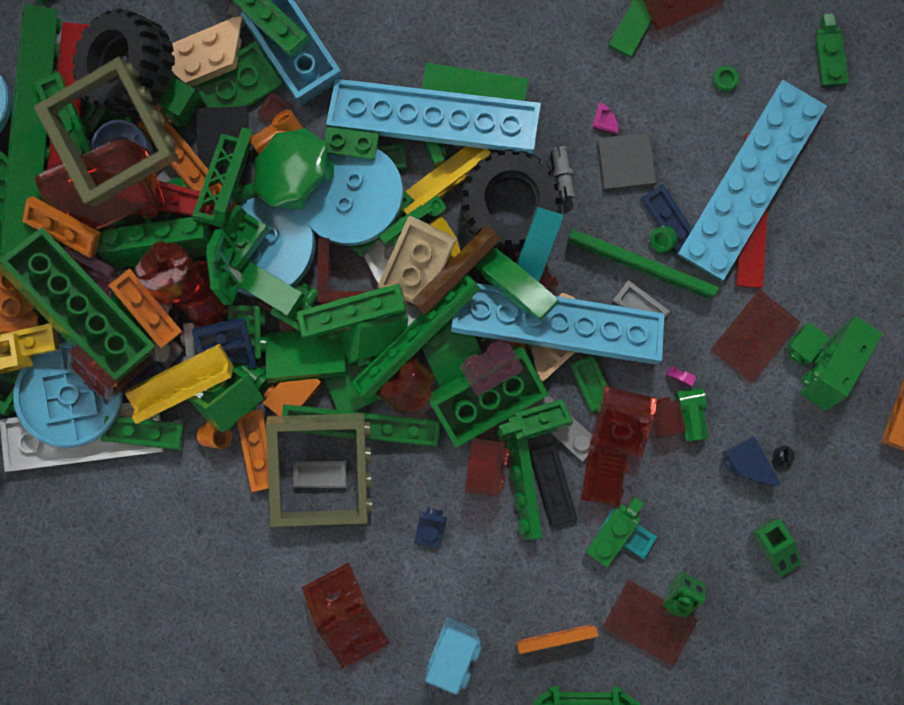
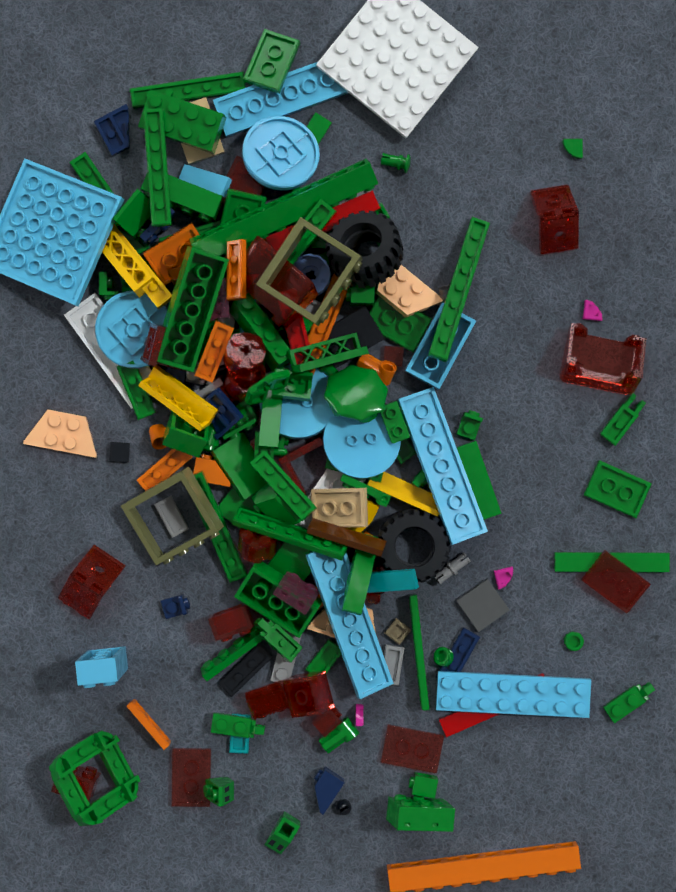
camera: 65 degrees right, 5 degrees up
none -> light nougat wing [23,410,97,458]
none -> black tile [109,442,130,462]
none -> dark tan tile [384,618,411,645]
none -> green bracket [456,410,483,440]

